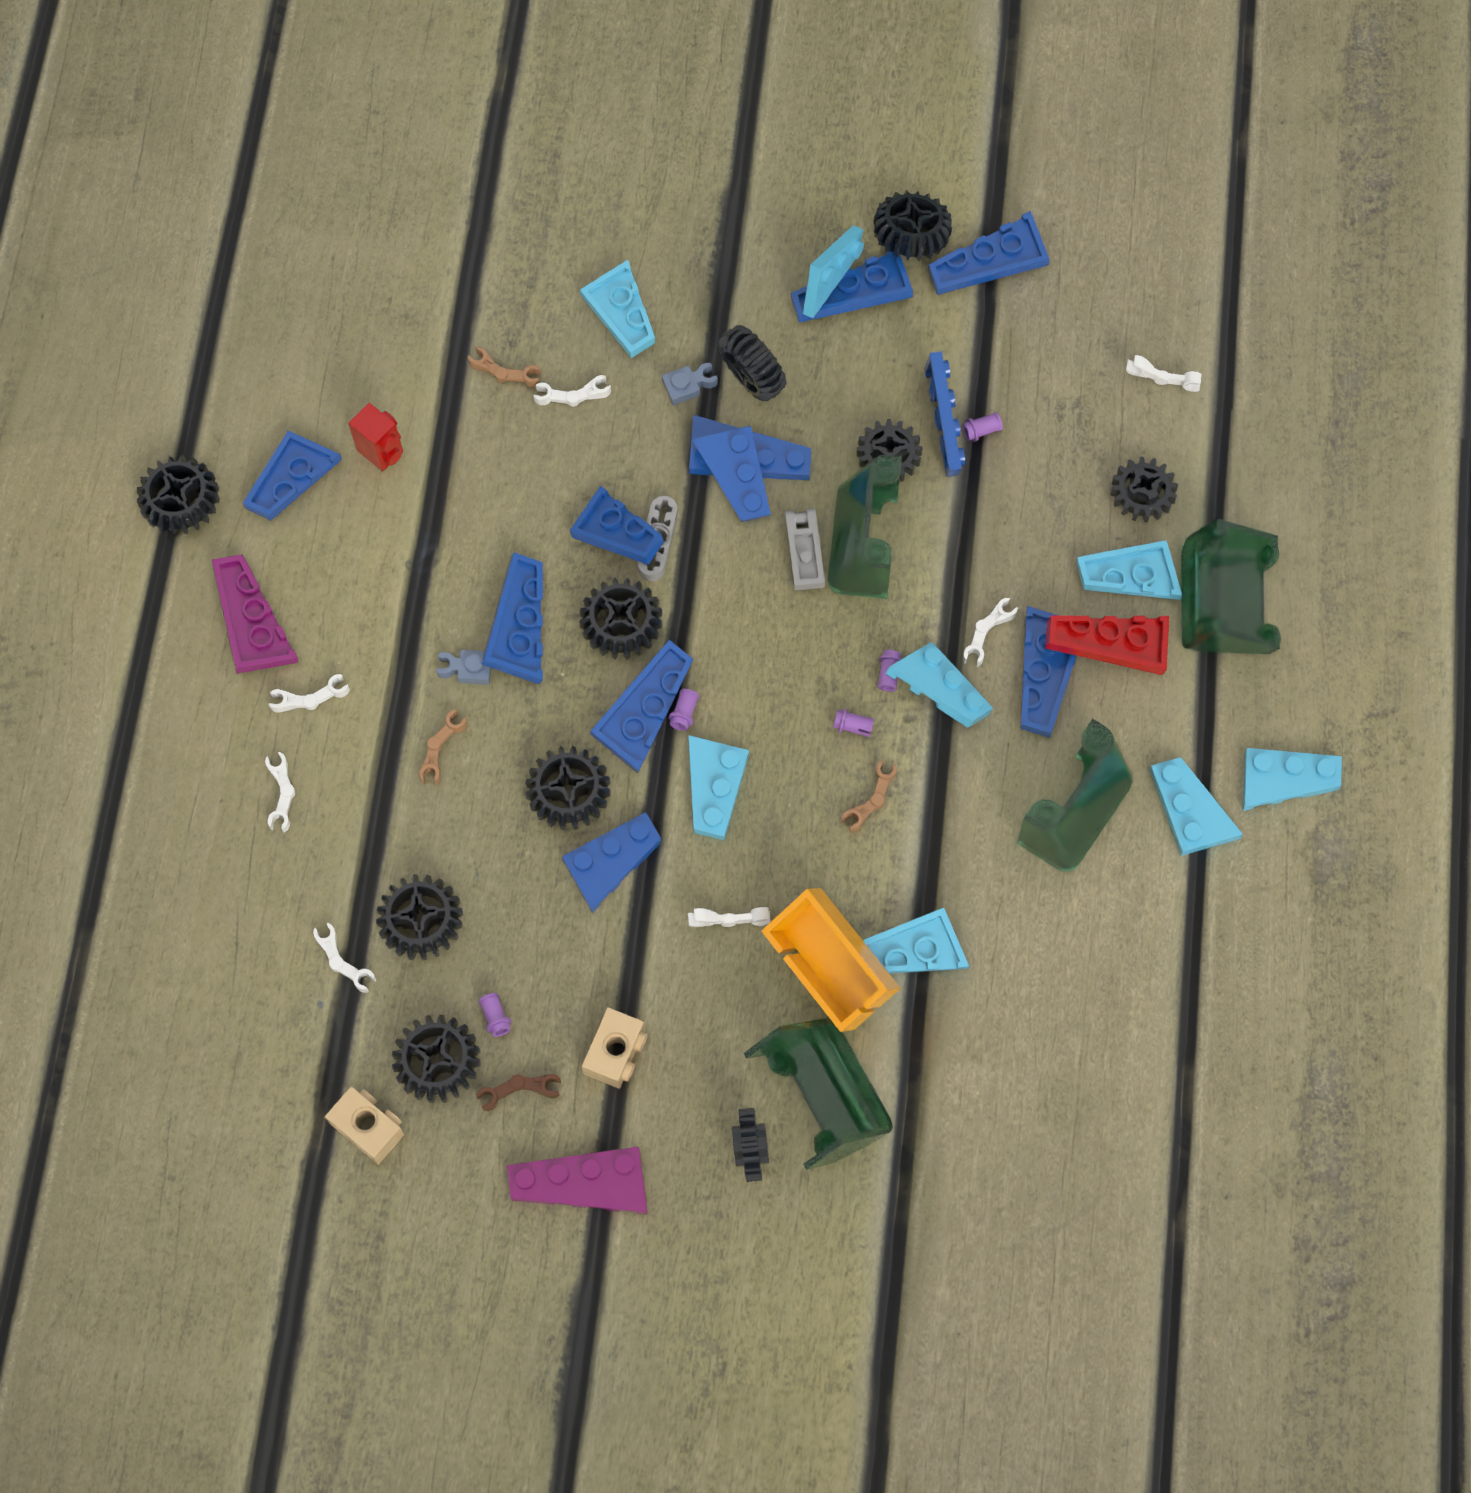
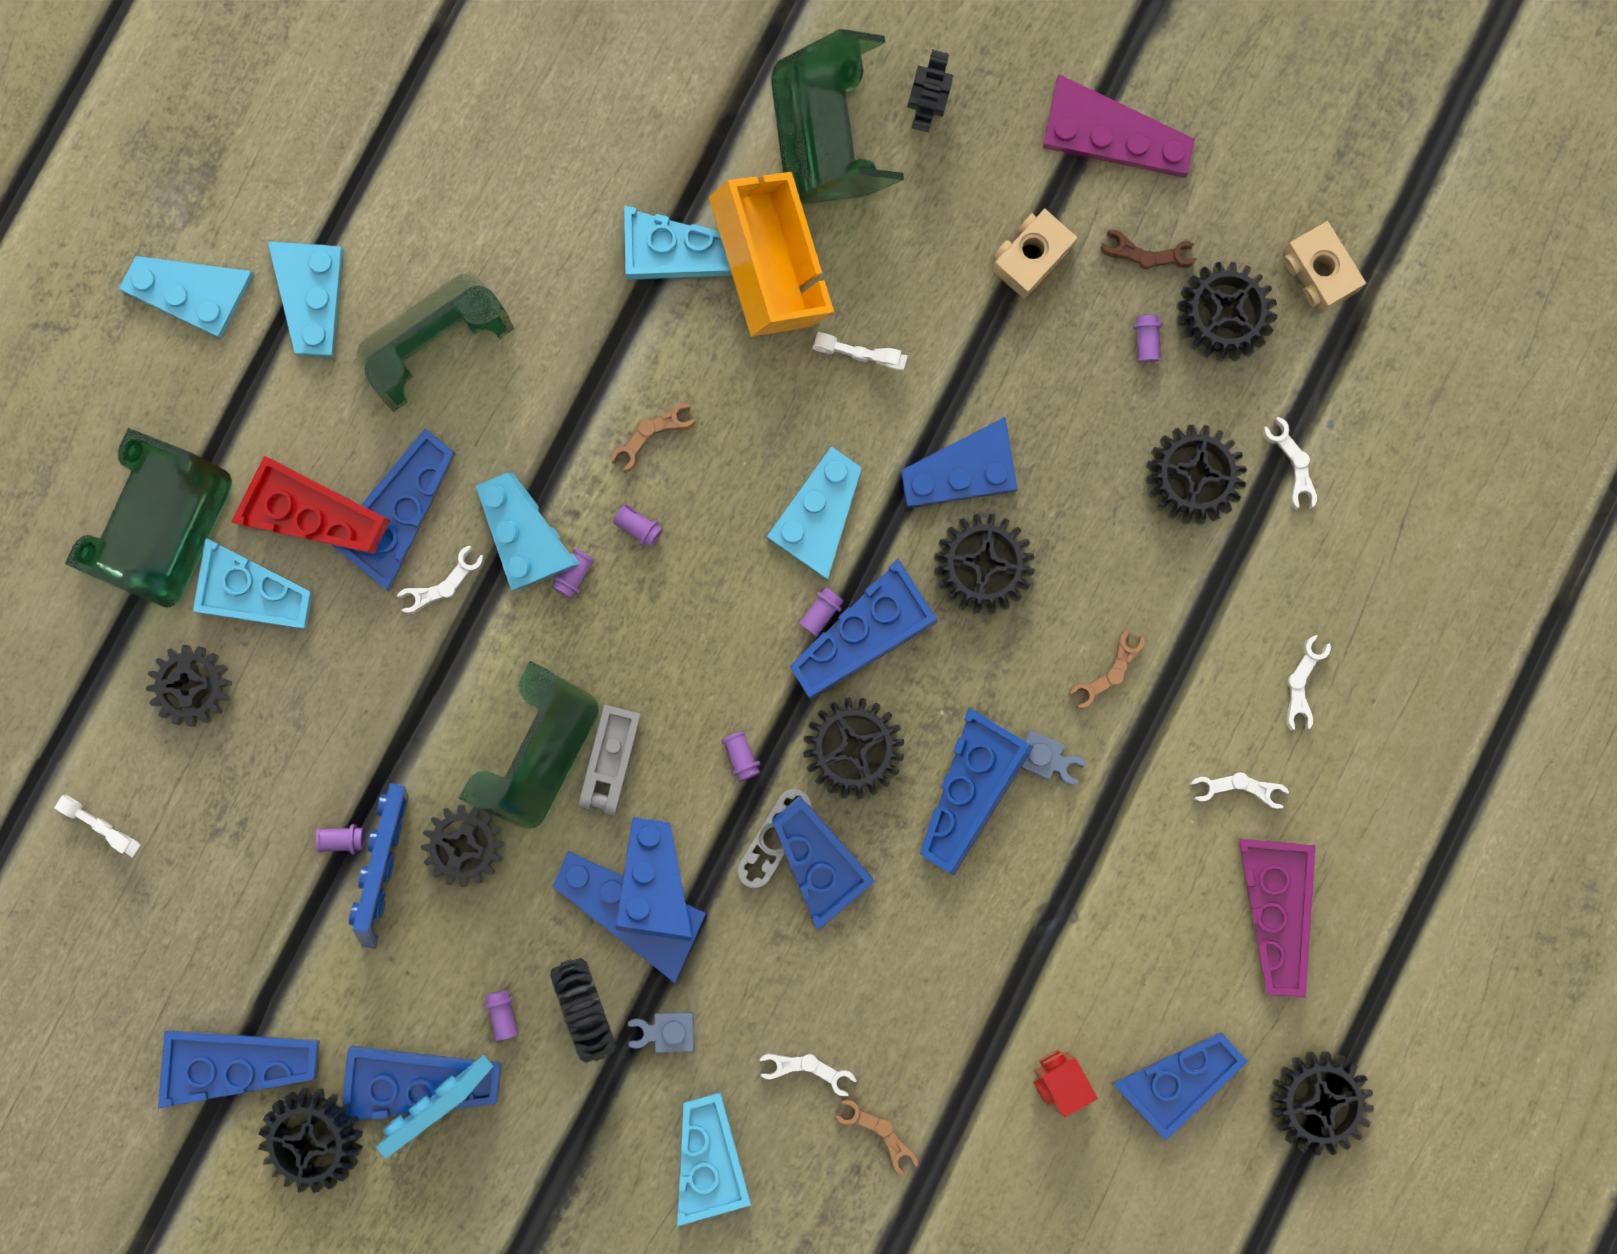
camera: 165 degrees left, 15 degrees up
none -> medium lavender pin [484,990,519,1041]
none -> medium lavender pin [721,731,761,782]

